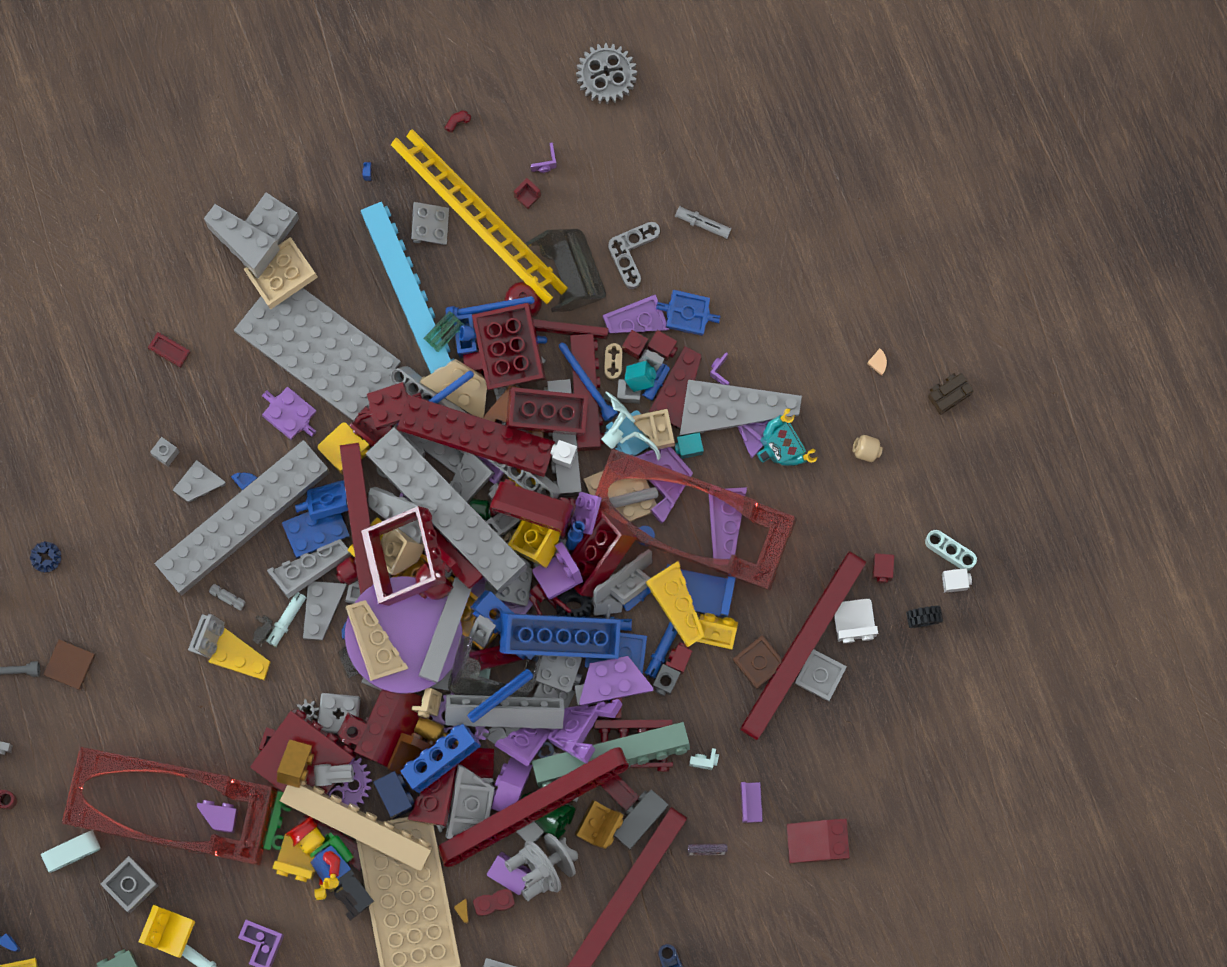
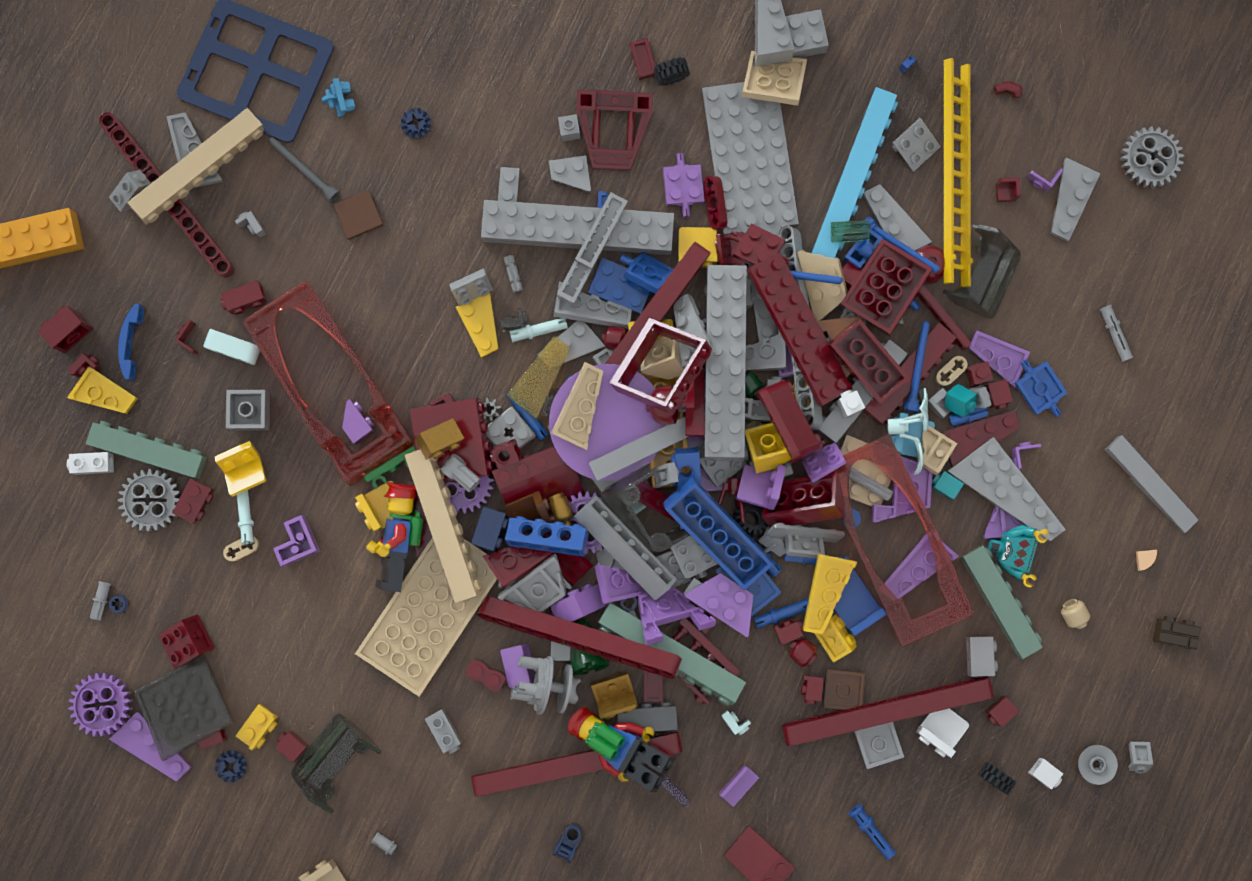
camera: 50 degrees right, 5 degrees up
tan bracket [412,688,442,718] -> none
pearl gold slope [454,899,469,924] -> none
blue axle [467,669,533,723] -> none
blue pin [566,521,585,550] -> none
light grey beam [608,222,660,289] -> none
dark grey brick [653,664,681,696] -> none
light aqua beam [925,530,977,571] -> none
none -> dark red bracket [174,319,198,355]
none -> dark red brick [220,280,267,315]
none -> light grey plate [498,167,520,202]
none -> blue pin [505,388,550,441]
none -> clear yellow wing [507,336,570,419]
none -> light grey slope [557,192,628,306]
none -> piece [568,707,676,792]
none -> dark red windscreen [576,90,653,169]
none -> black tyre [654,57,690,86]
none -> dark red beam [704,176,728,230]
none -> dark red head [789,638,818,667]
none -> dark red brick [801,675,824,704]
none -> blue pin [848,804,896,860]
none -> light grey wing [863,184,932,251]
none -> sand green brick [960,546,1043,659]
none -> light grey brick [966,636,998,677]
none -> light grey wing [1050,158,1100,242]
none -> light grey dish [1078,745,1118,785]
none -> light grey slope [1104,435,1198,533]
none -> light grey bracket [1128,741,1153,773]

